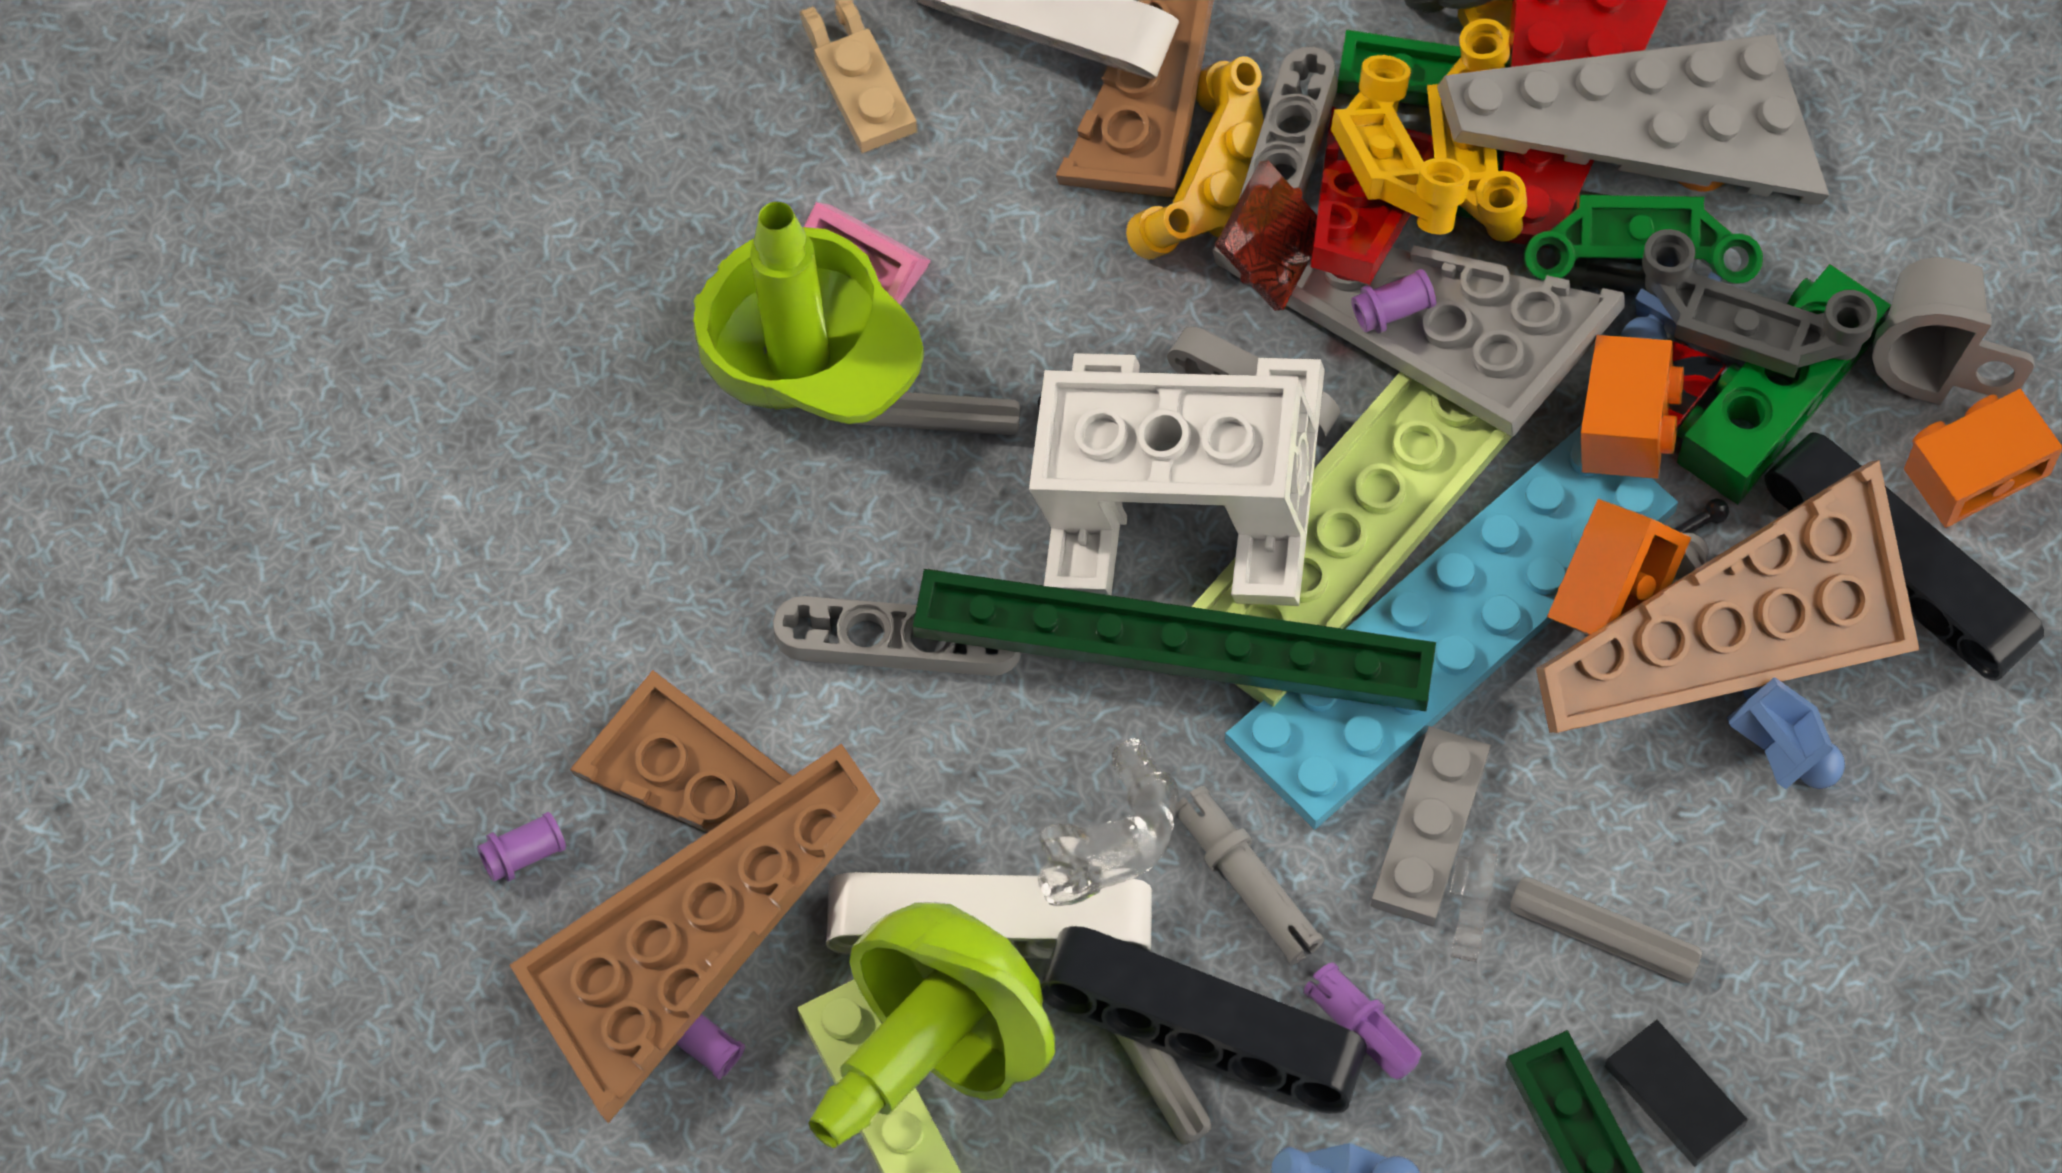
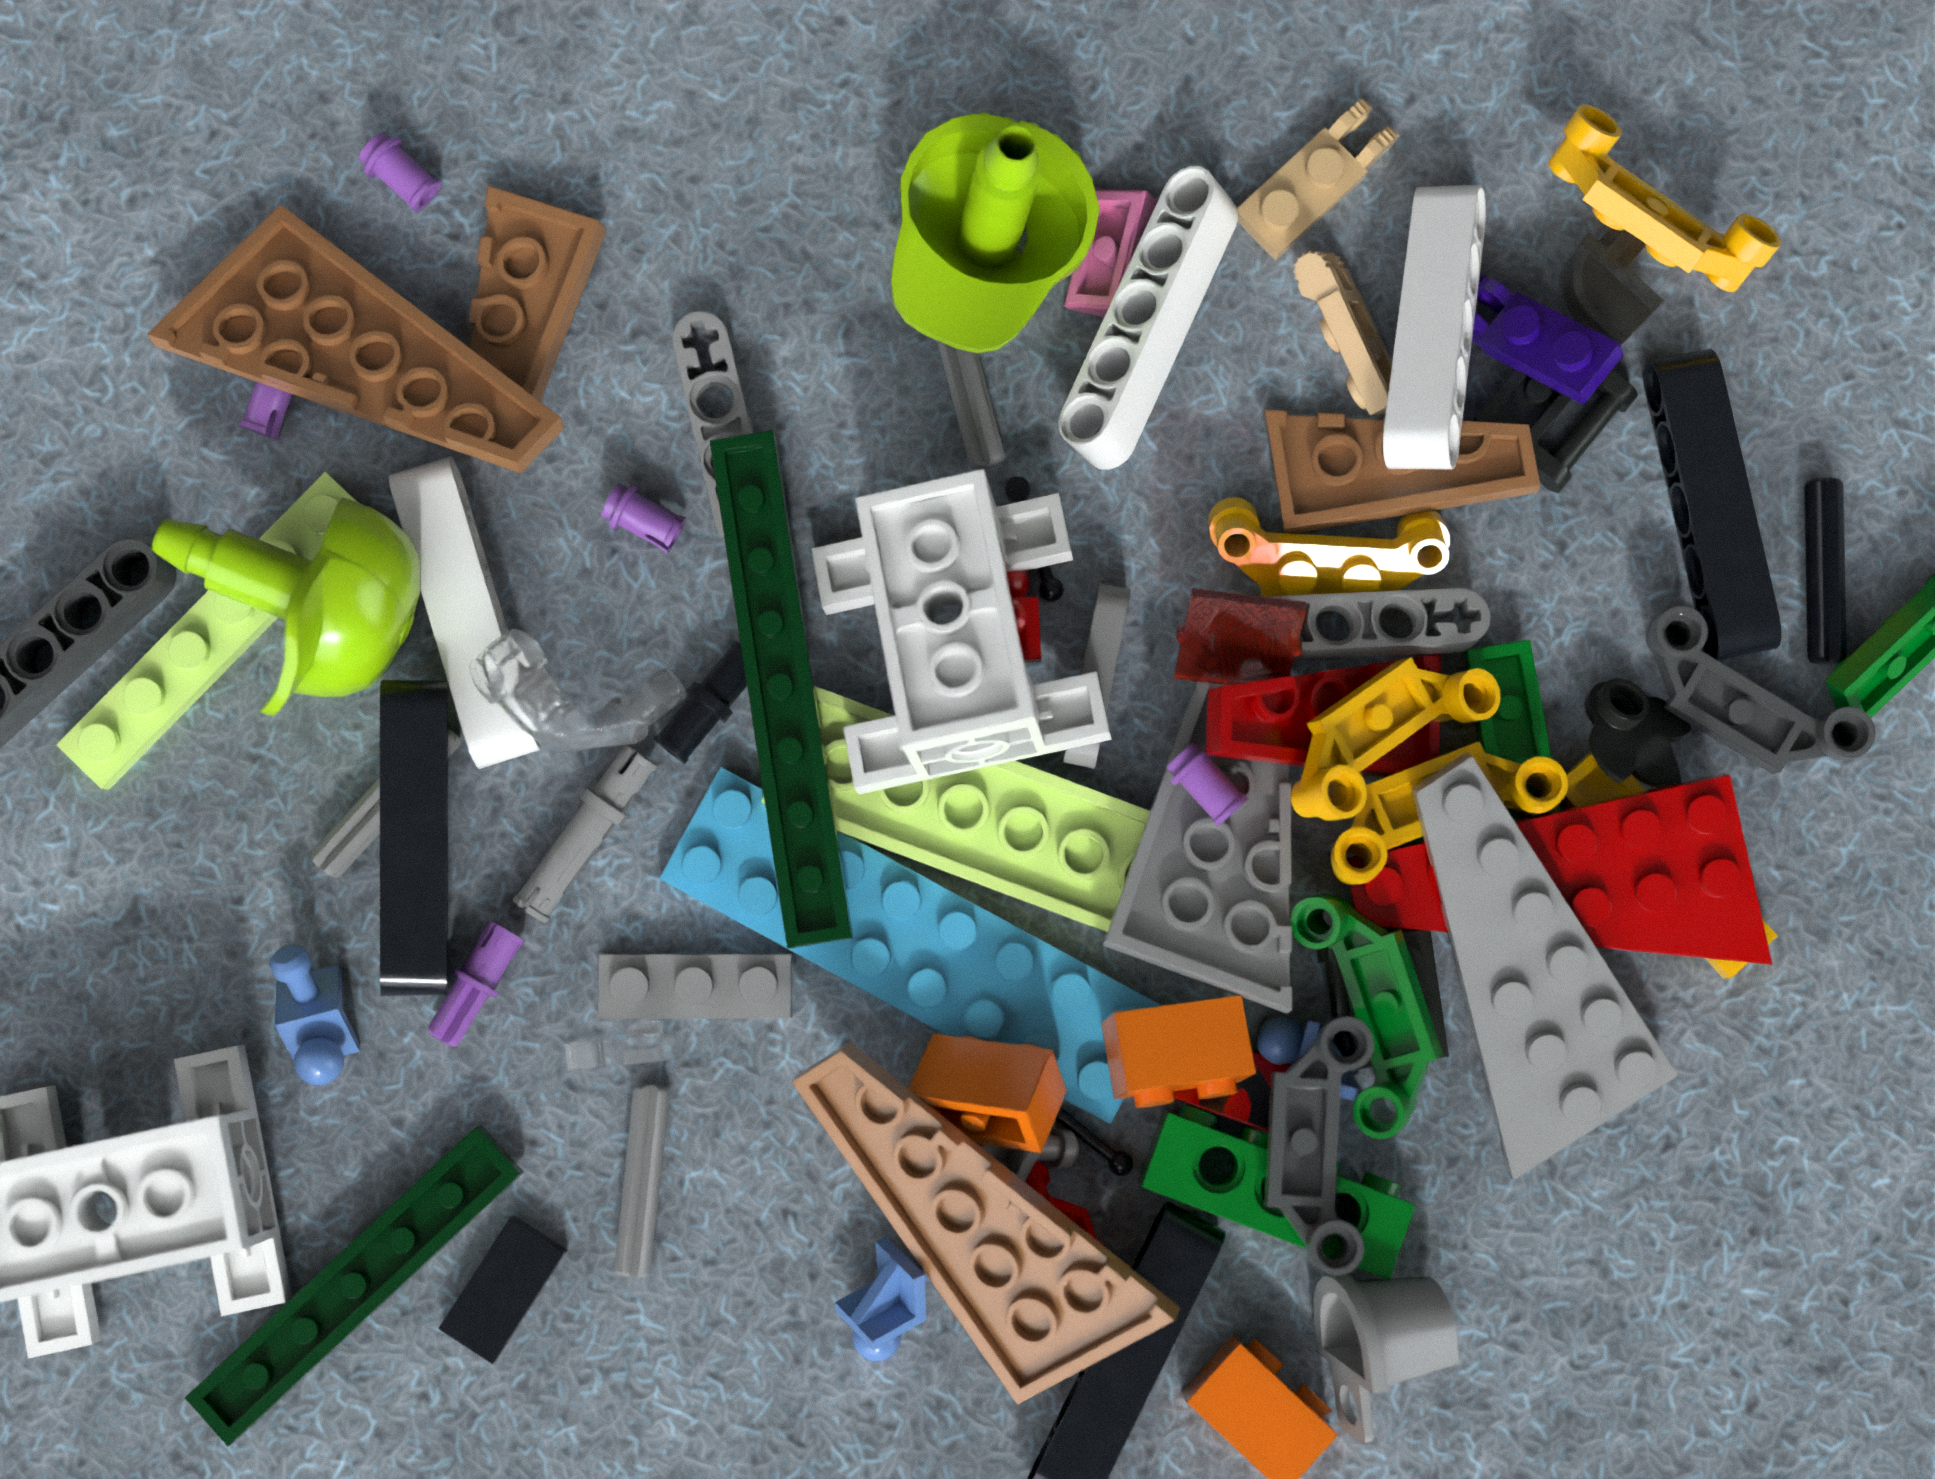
camera: 70 degrees right, 20 degrees up
none -> medium lavender pin [601,483,686,554]
none -> black pin [653,640,747,764]
none -> white beam [1058,166,1239,470]
none -> tan hinge [1293,251,1392,416]

